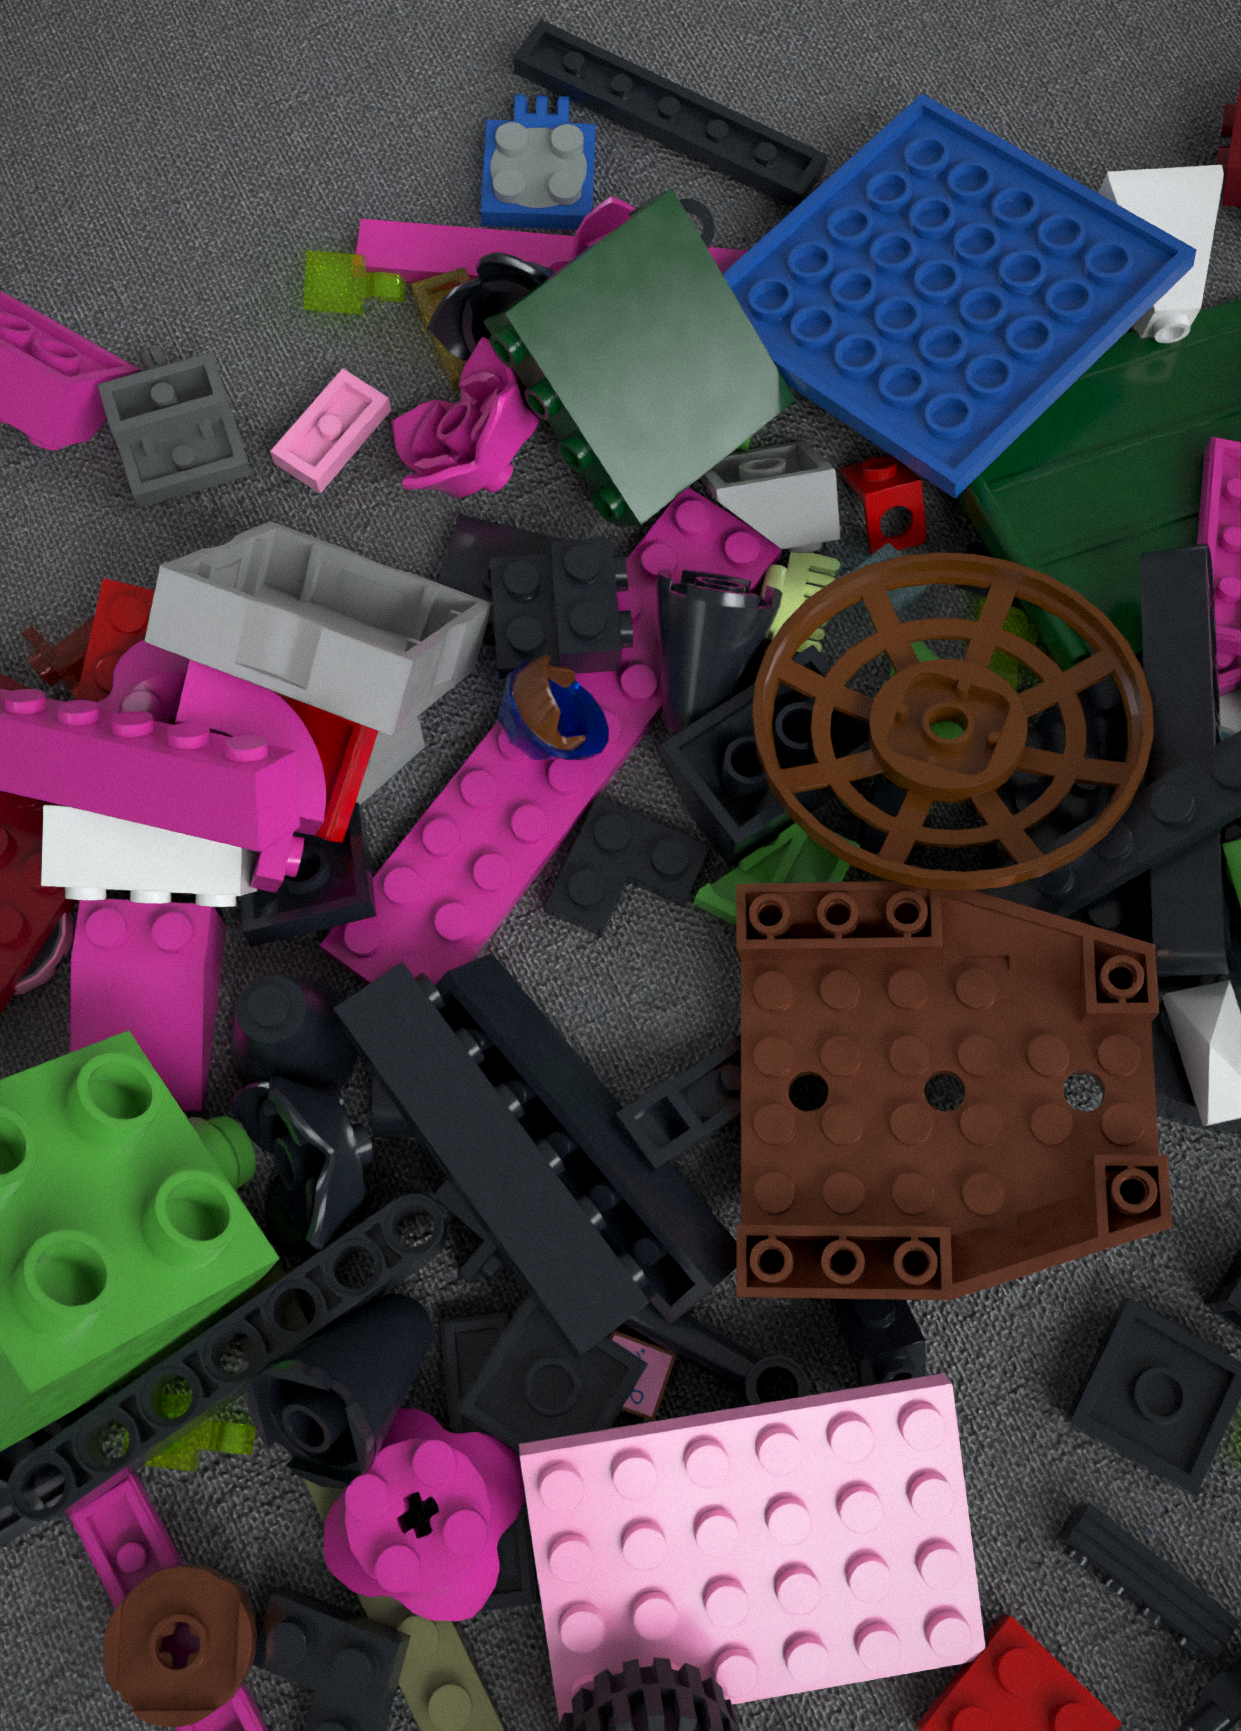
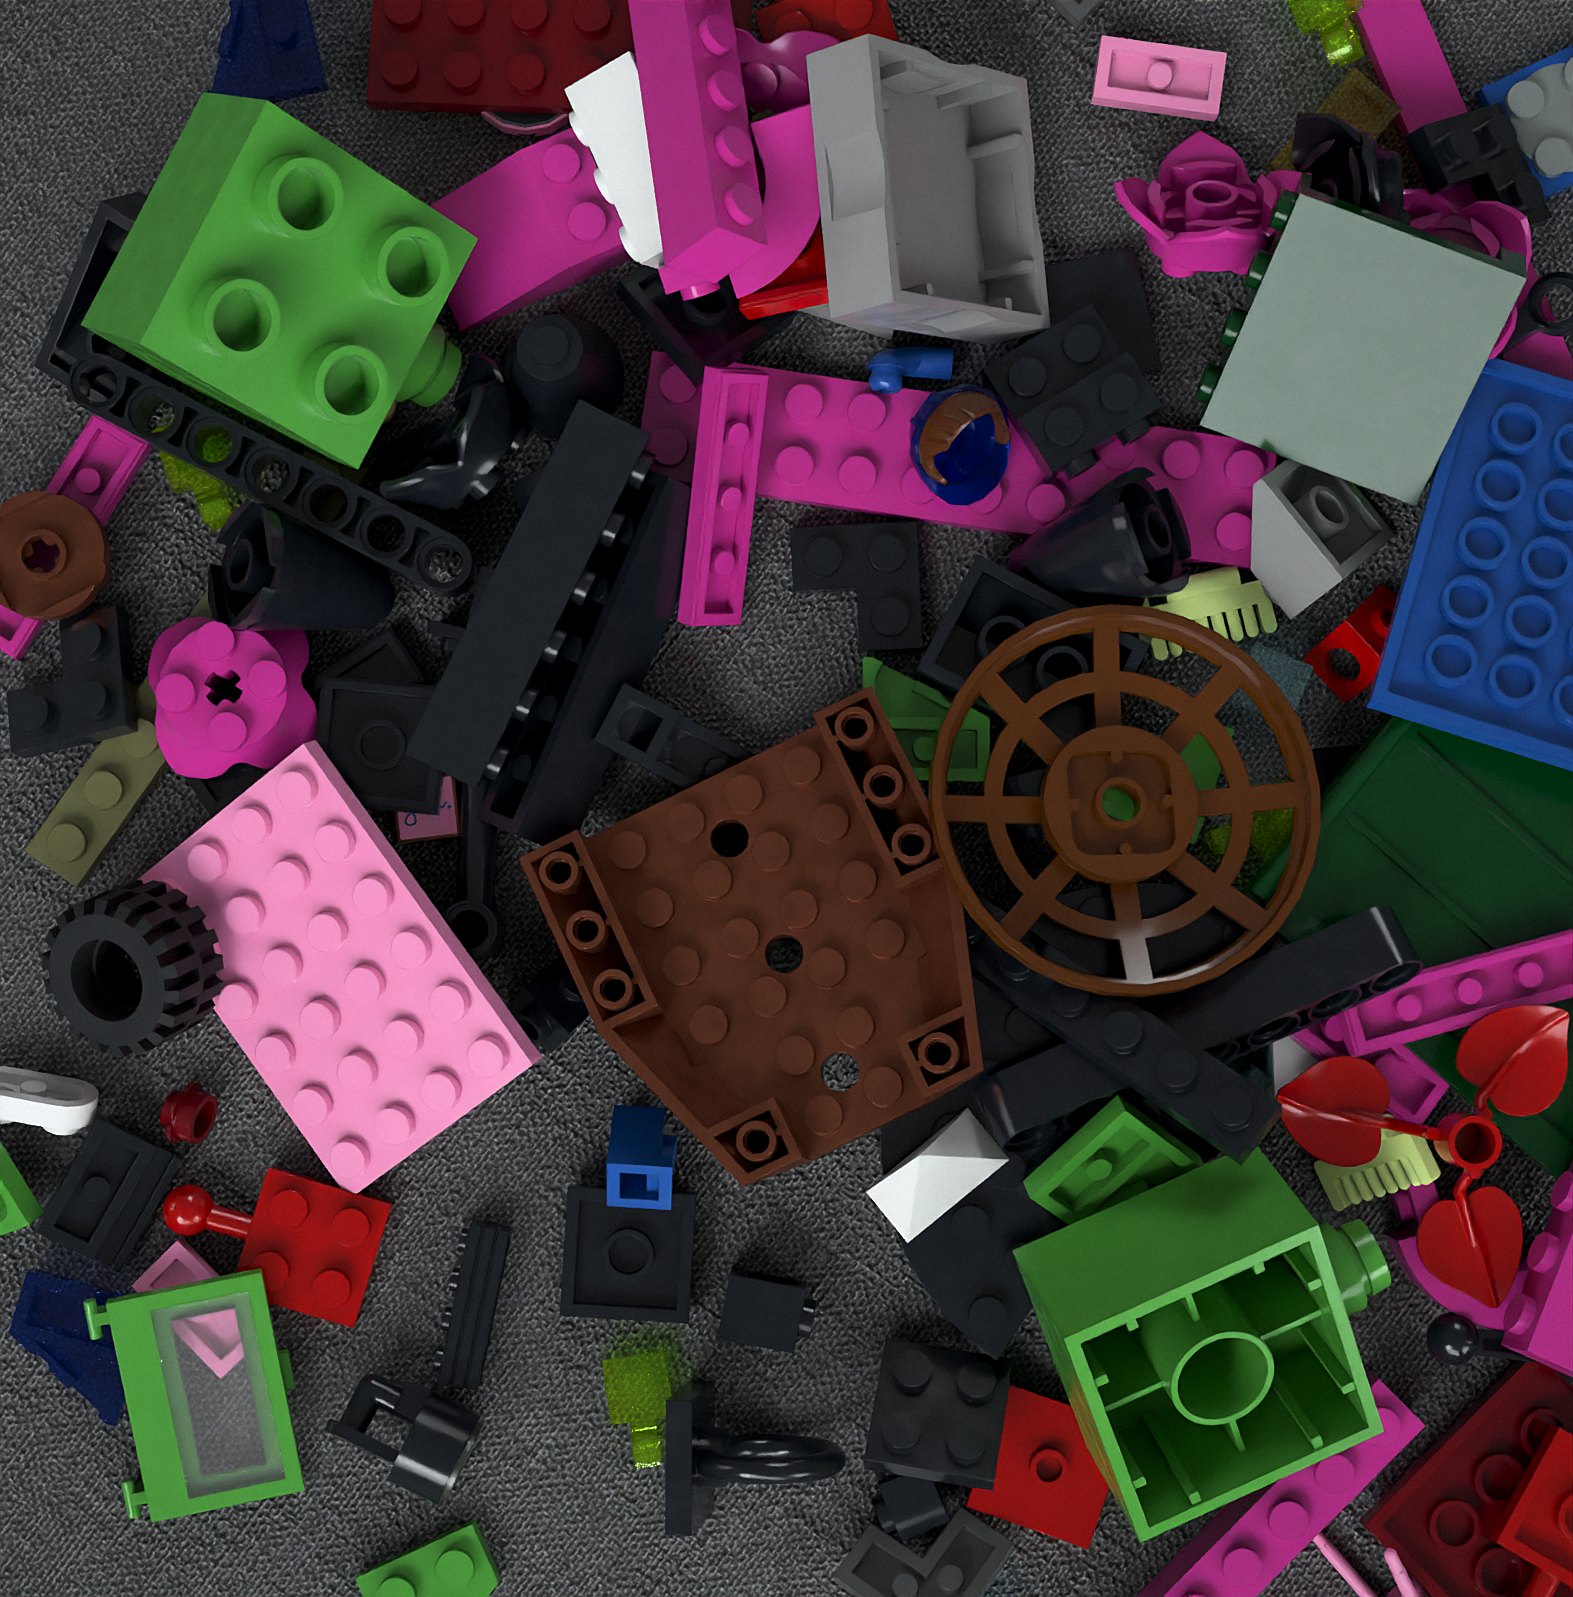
camera: 70 degrees right, 15 degrees up
none -> blue brick [607,1105,677,1210]
none -> dark pink tile [677,366,769,626]
none -> blue arm [867,345,954,394]
none -> black plate [1404,102,1552,229]

